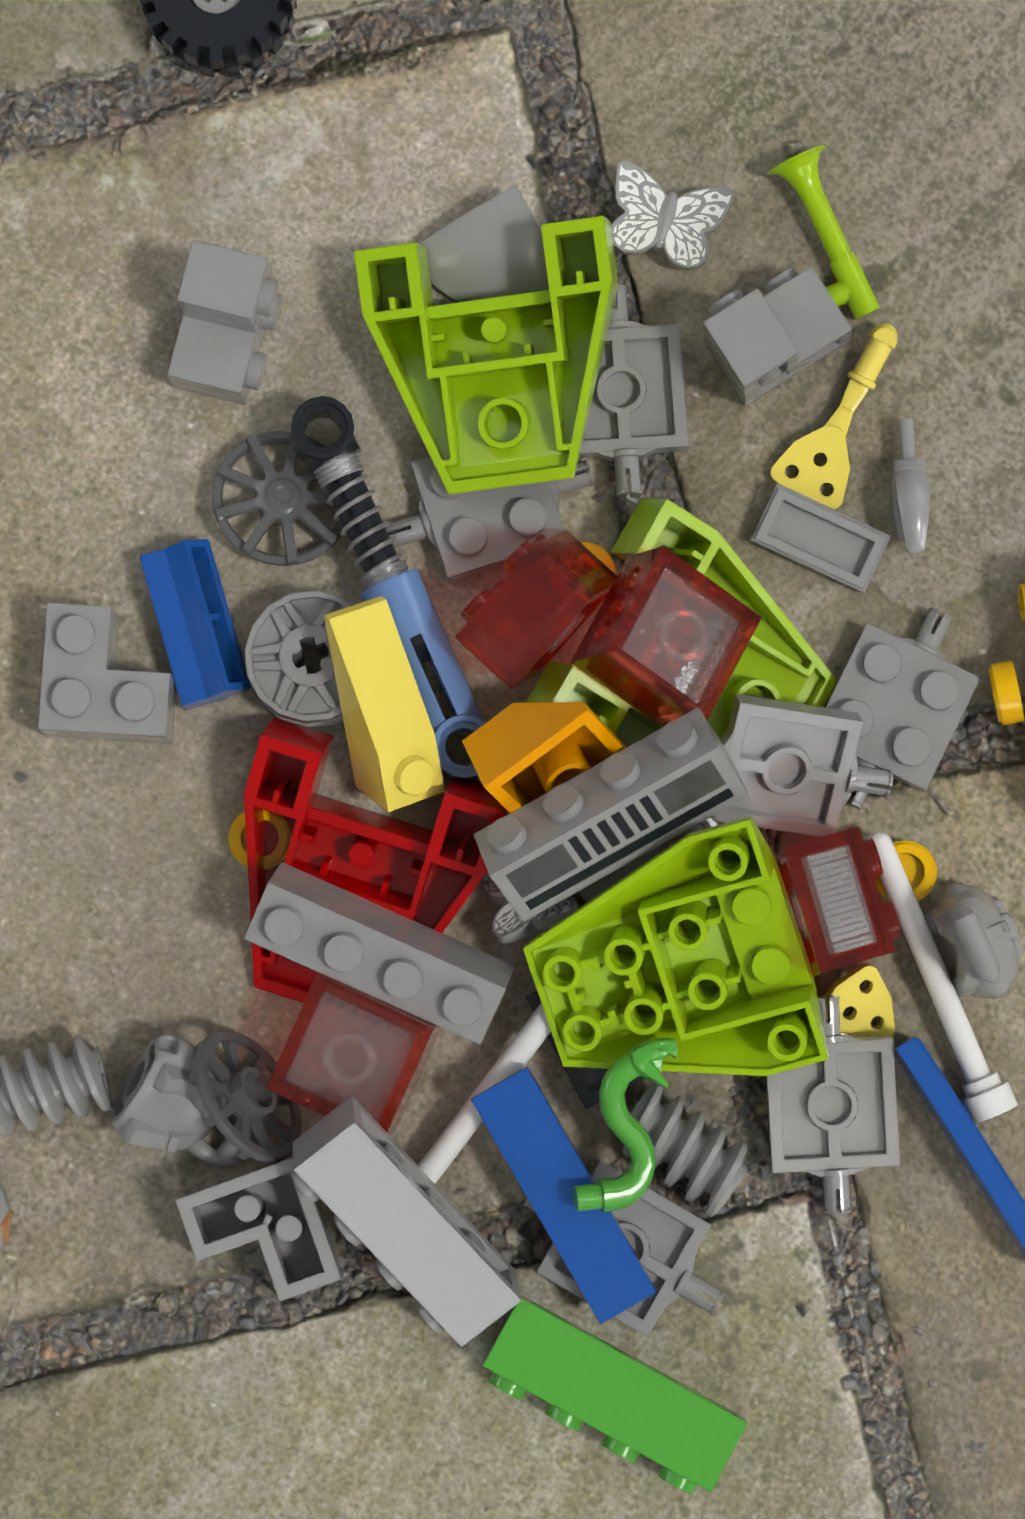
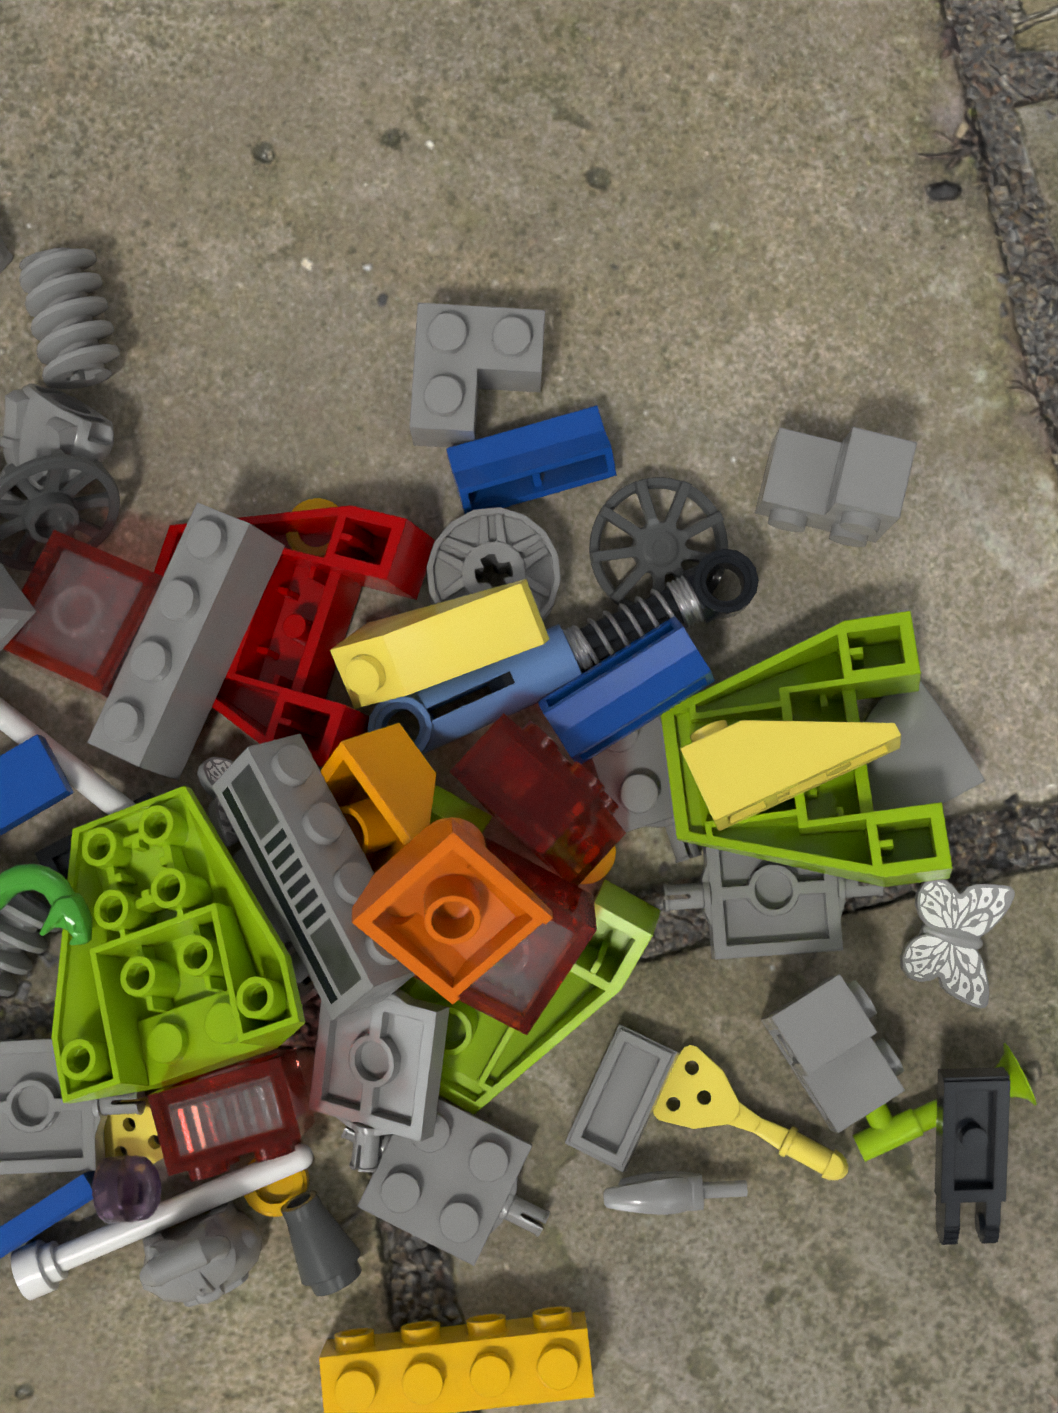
camera: 85 degrees right, 0 degrees up
yellow tile [988,660,1024,726] -> none
none -> tile [92,1155,162,1224]
none -> dark grey cone [281,1190,362,1296]
none -> orange slope [352,817,553,1005]
none -> blue piece [538,616,715,766]
none -> light yellow slope [680,720,901,831]
none -> black hinge [934,1067,1010,1245]

